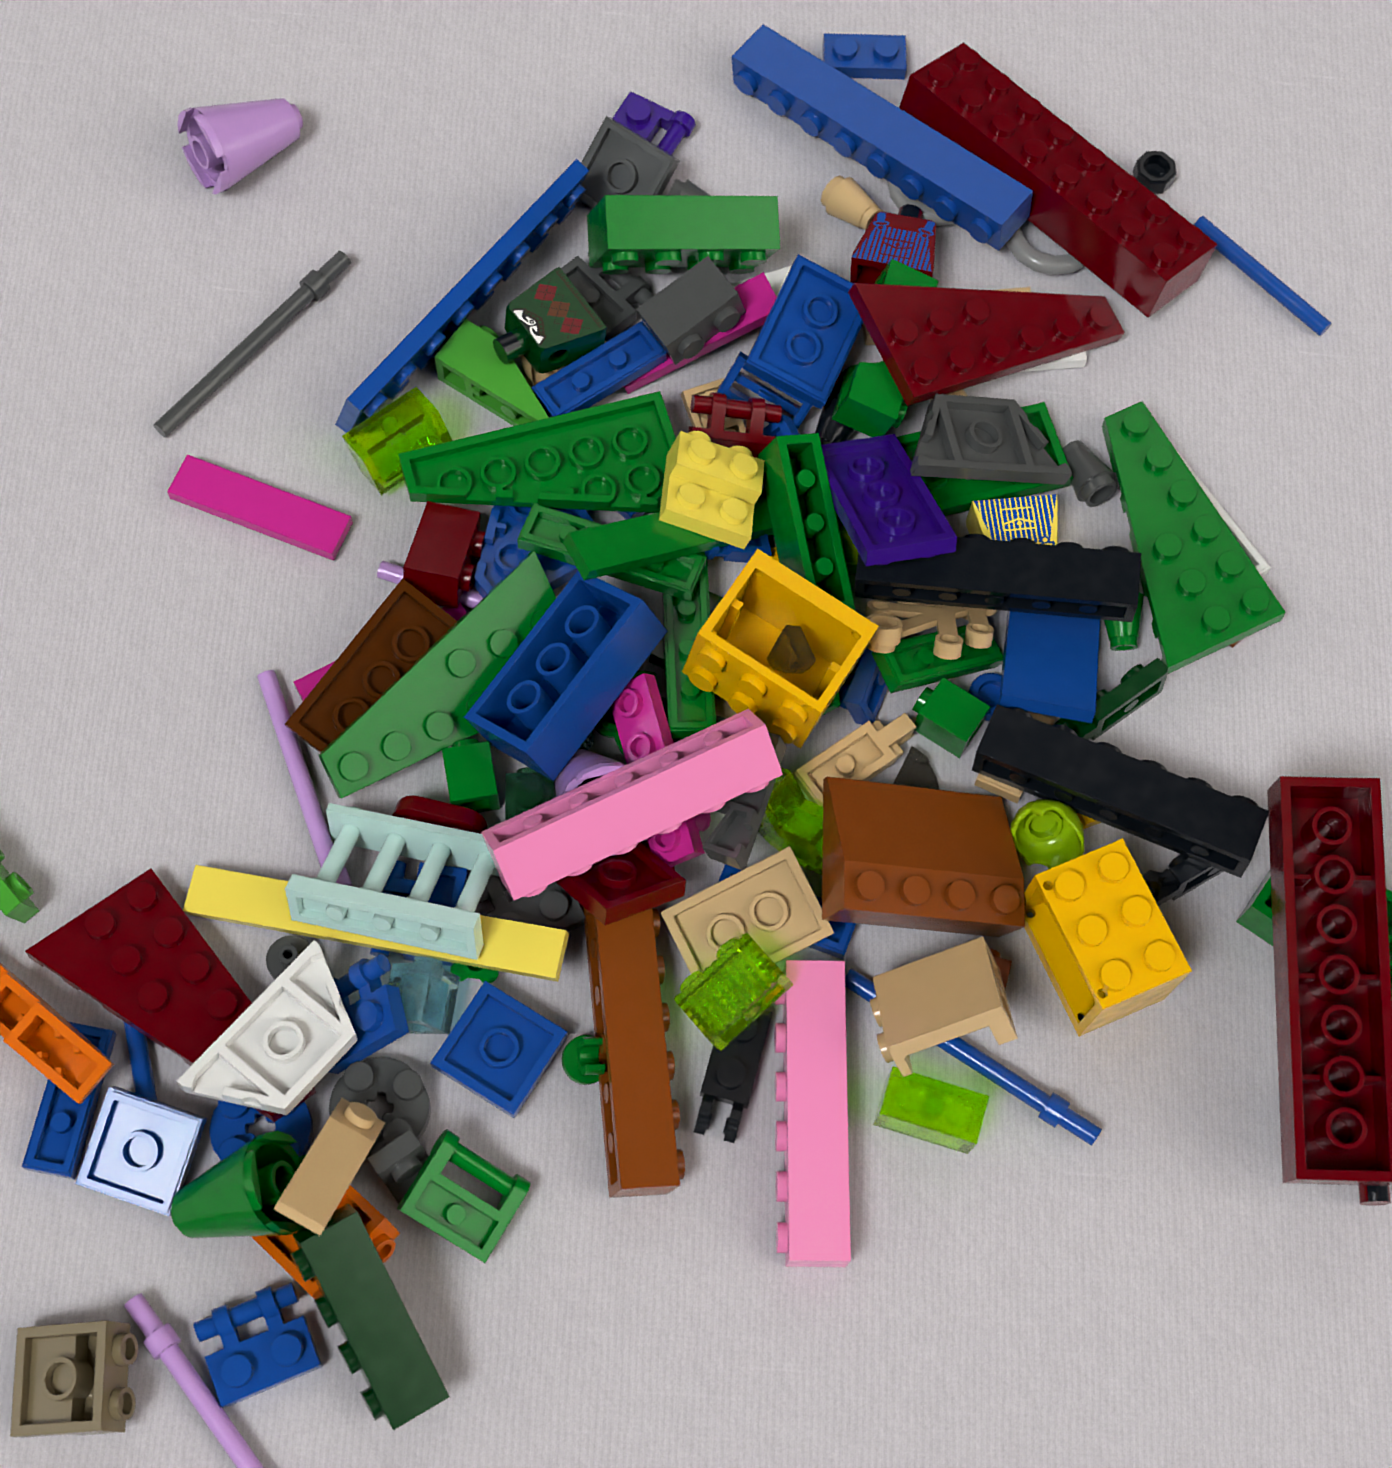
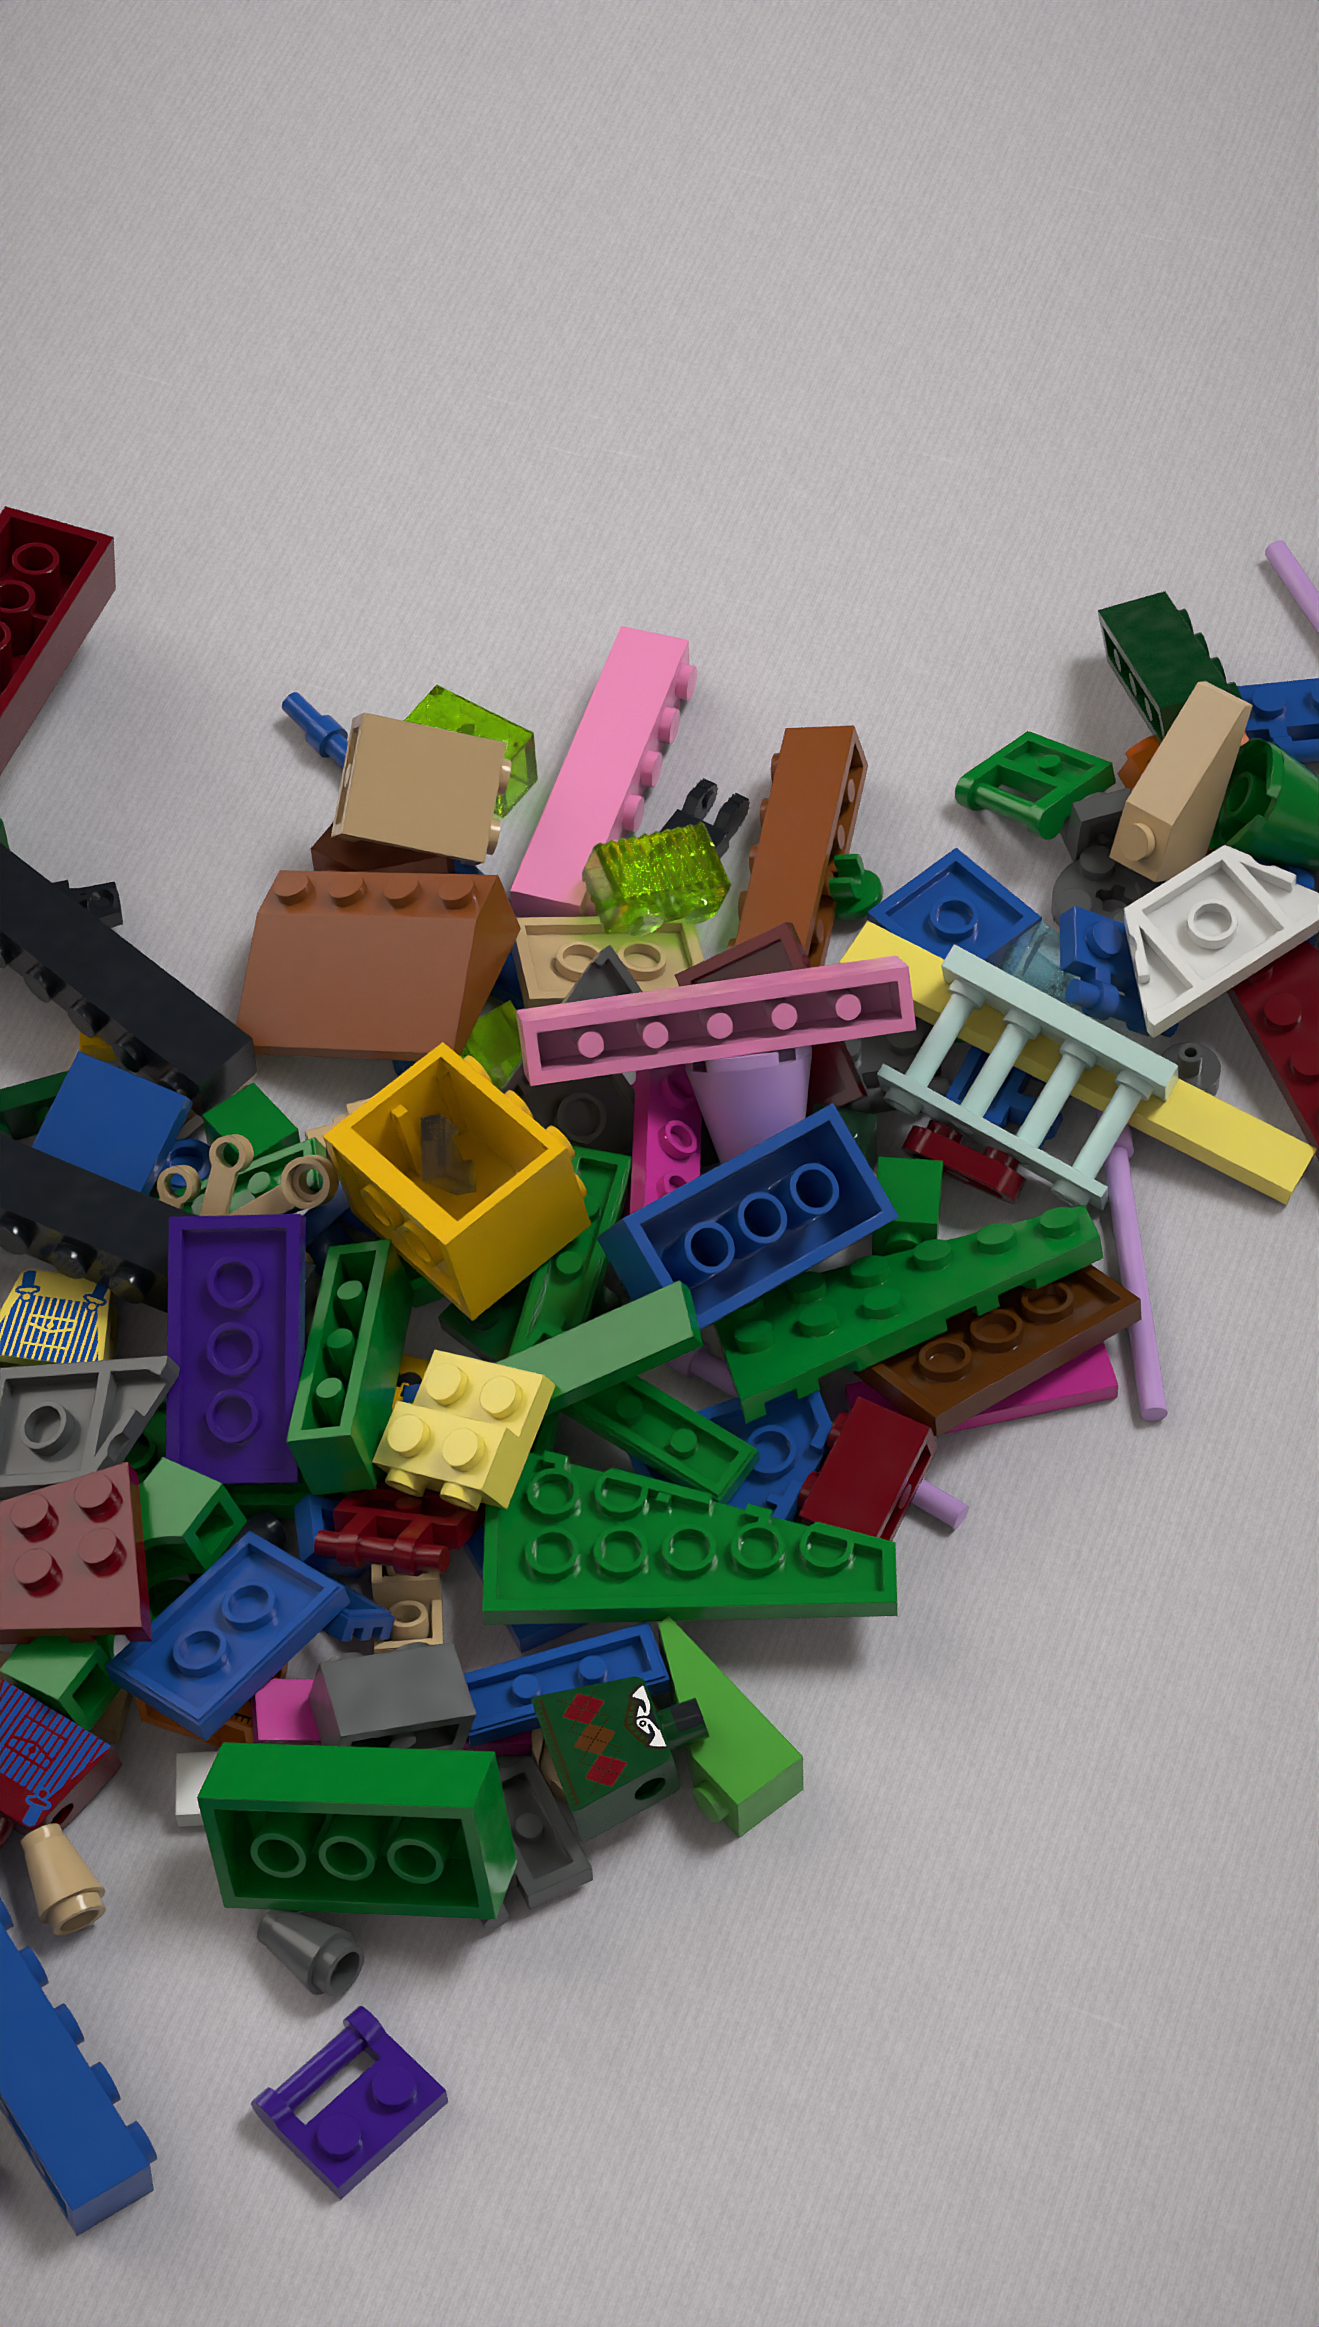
camera: 155 degrees left, 15 degrees down
dark grey bar [153,251,351,438] -> none
dark pink tile [167,454,353,561] -> none
lavender cone [177,98,303,194] -> none
blue plate [335,159,589,435] -> none
clear neon green brick [342,387,453,495] -> none
dark grey plate [578,116,680,209] -> none
clear smoke tile [893,746,939,790] -> none
lime hair [1011,799,1084,869] -> none
yellow container [1024,838,1192,1037] -> none

